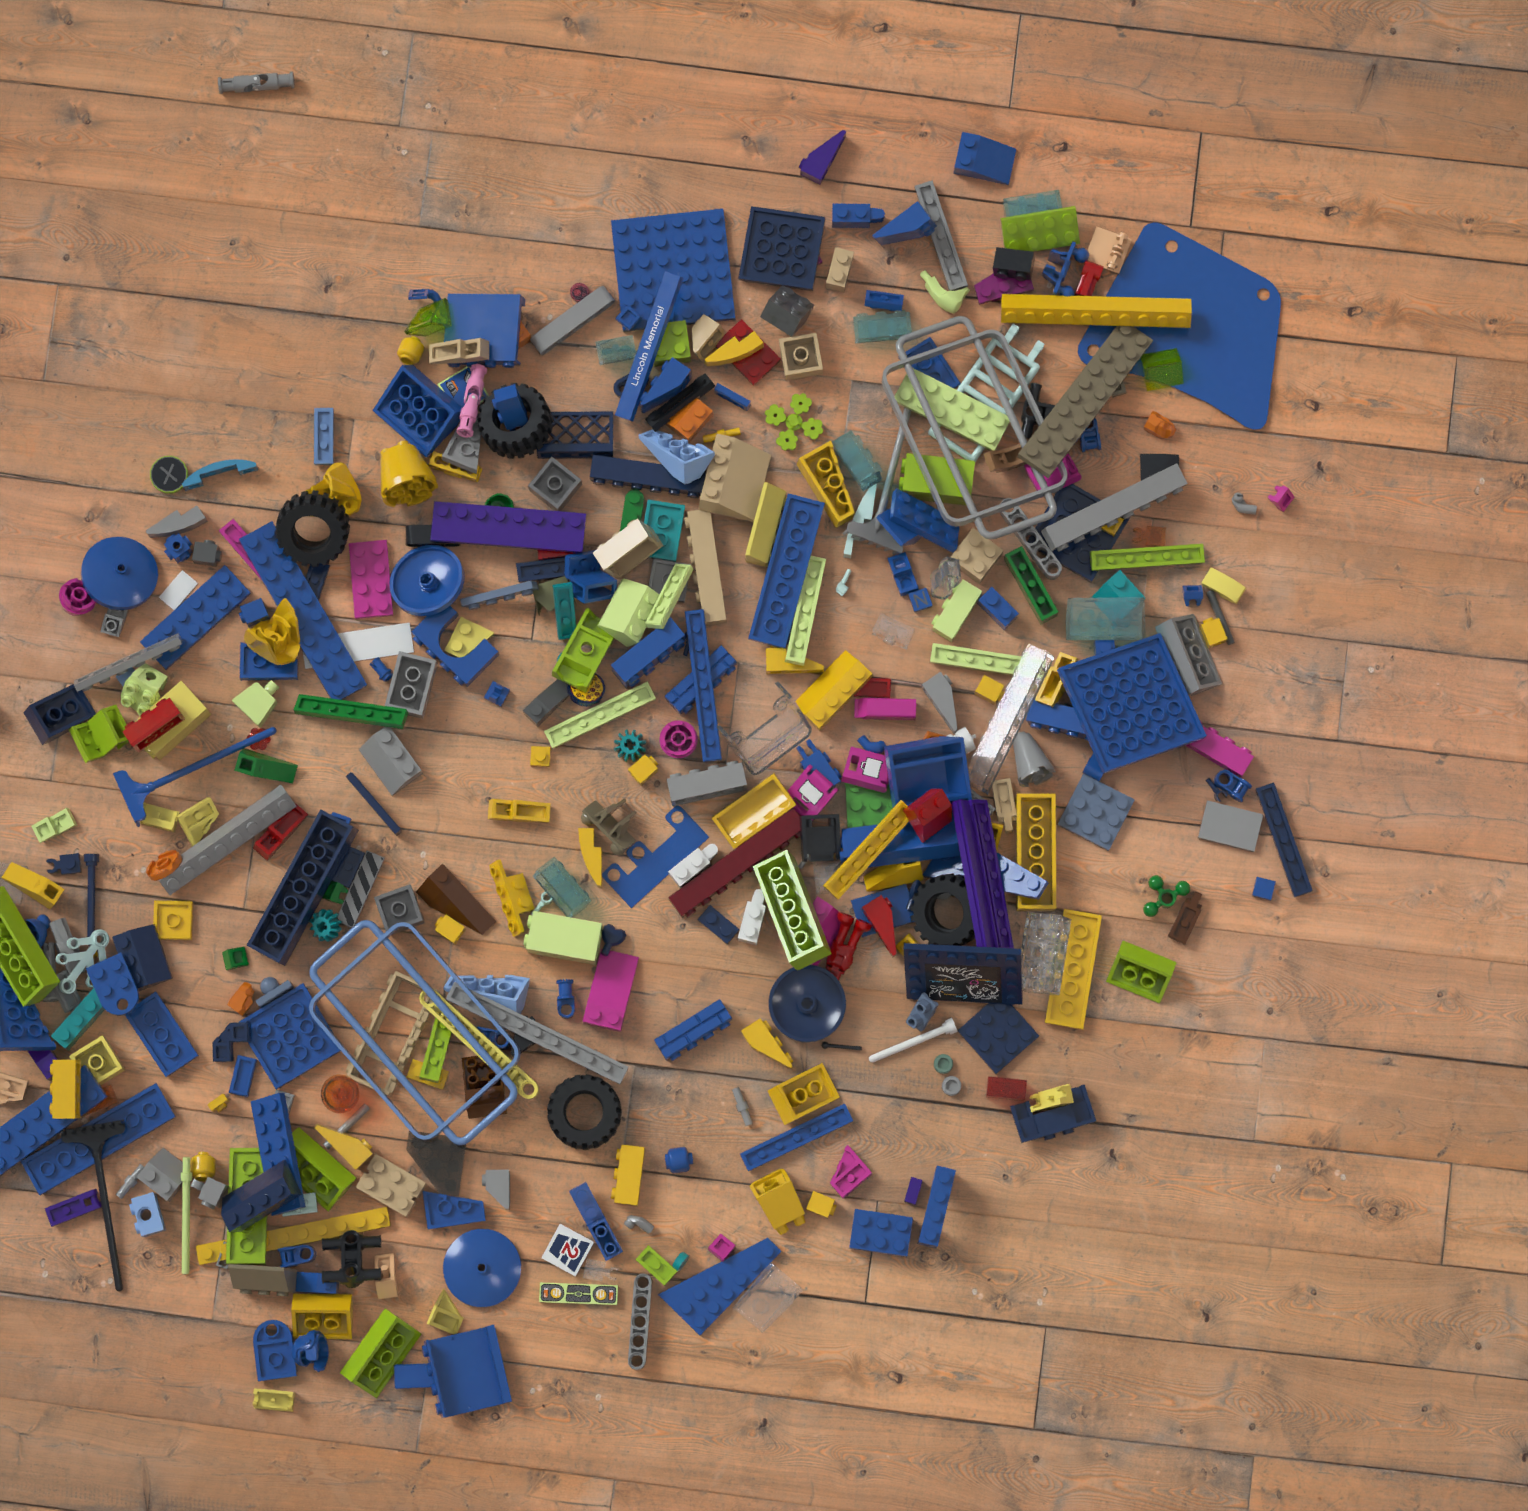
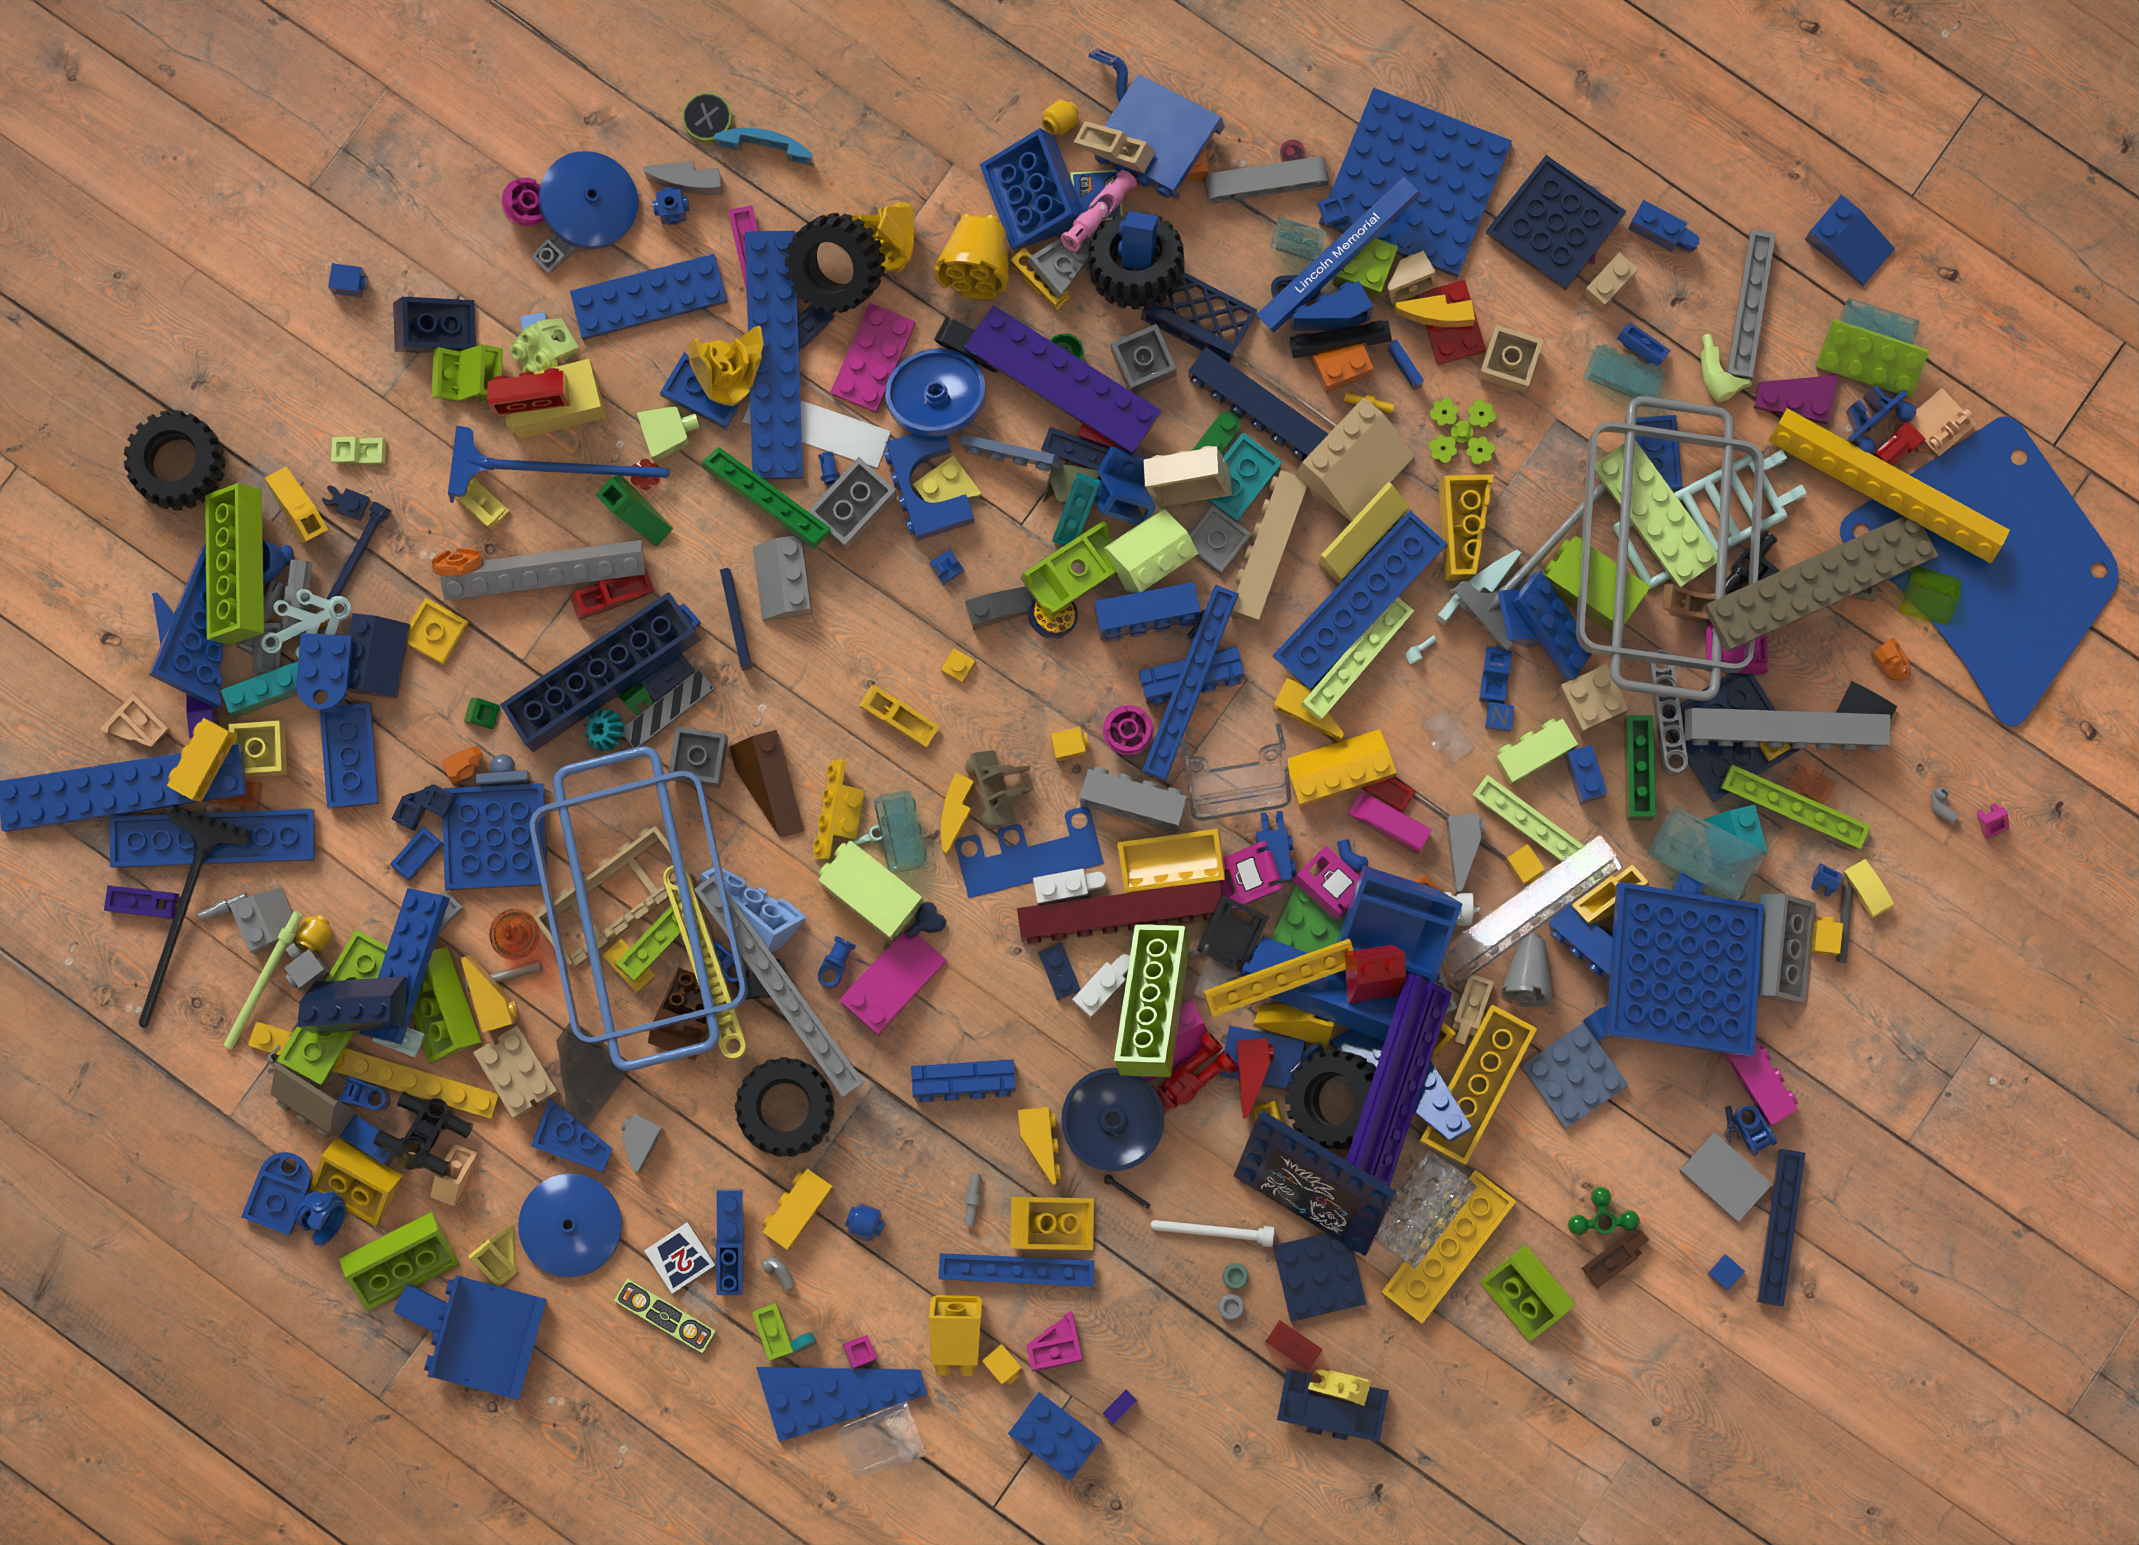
camera: 30 degrees right, 0 degrees up
light grey plate [74,633,182,692] -> none
light blue brick [129,1192,166,1237] -> none
white sticker [159,570,198,610] -> none
light yellow wing [176,797,219,847] -> none
dark grey brick [192,540,222,567] -> none
yellow plate [207,1094,229,1112] -> none
blue brick [239,598,270,627] -> none
light yellow hinge [253,1388,295,1412] -> none
medium blue plate [314,408,334,465] -> none
clear neon green slope [404,298,452,337] -> none
yellow brick [434,915,466,945] -> none
yellowish green plate [544,681,656,749] -> none
teal gear [614,730,646,762] -> none
light grey beam [628,1273,652,1370] -> none
light blue wedge [639,429,715,484] -> none
yellowish green tile [645,564,693,629] -> none
flat silver brick [760,285,814,337] -> none
dark purple slope [799,130,846,185] -> none
clear light blue brick [832,431,882,491] -> none
blue slope [872,201,937,245] -> none
sand blue hips [906,992,939,1031] -> none
blue arch [917,1166,956,1249] -> none
clear brick [930,556,961,600] -> none
black brick [993,247,1035,281] -> none
blue piece [1080,418,1101,452] -> none

